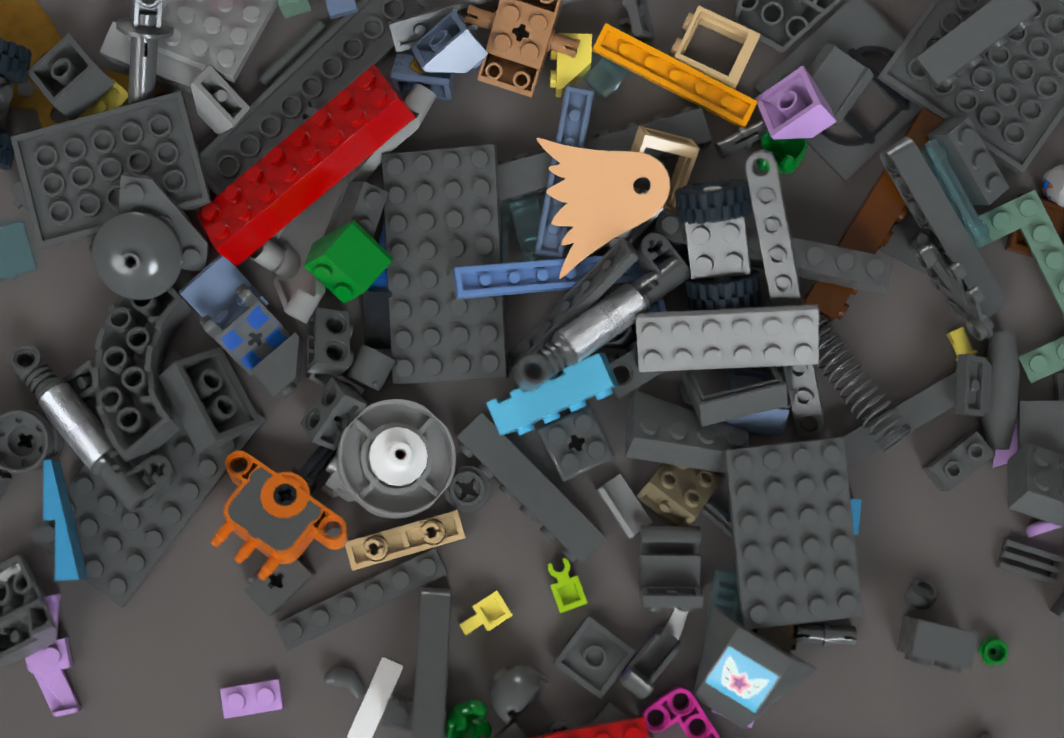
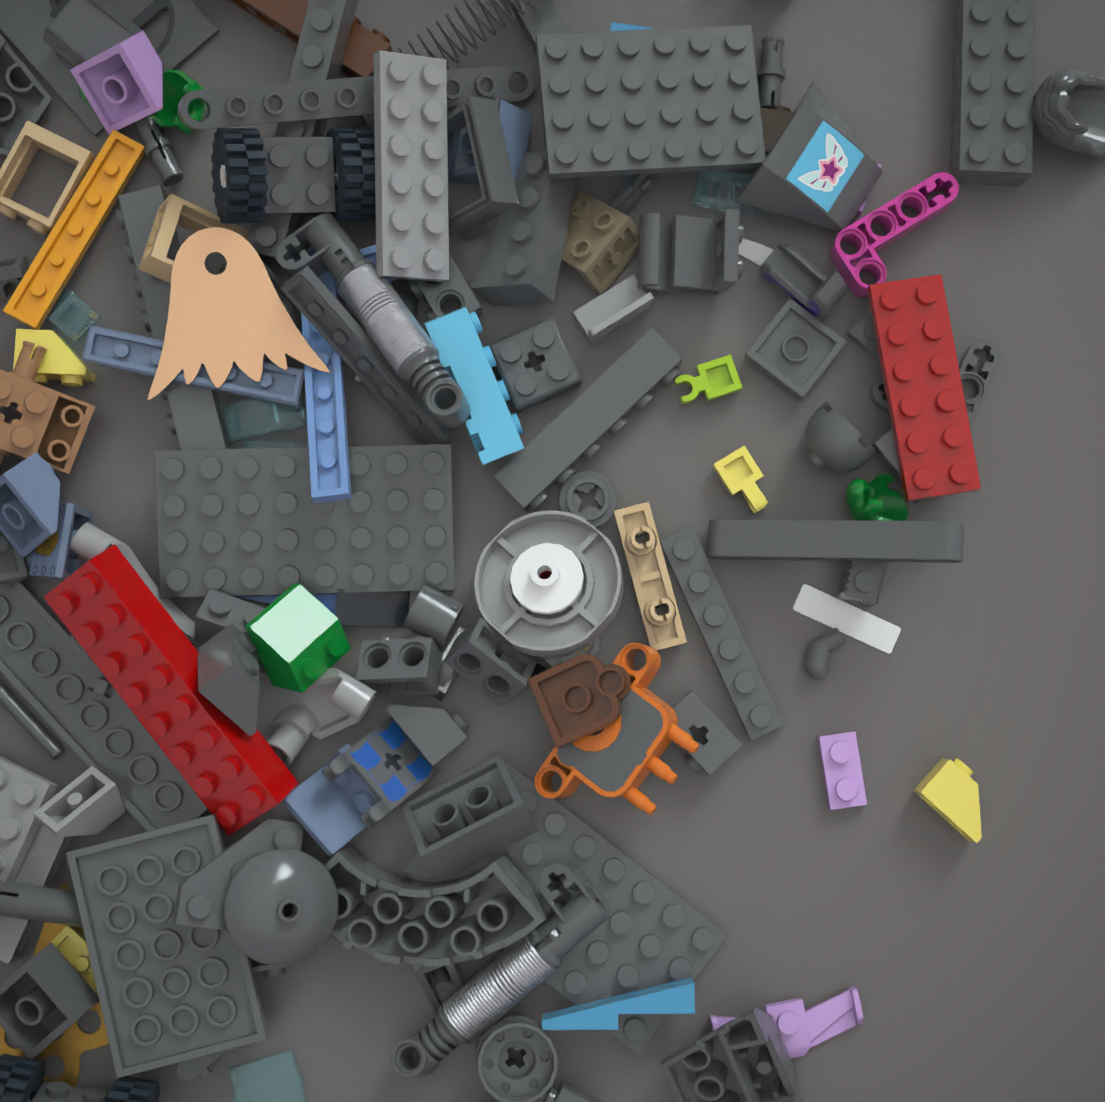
camera: 85 degrees left, 0 degrees up
none -> dark grey slope [197,623,260,737]
none -> reddish brown plate [528,654,631,749]

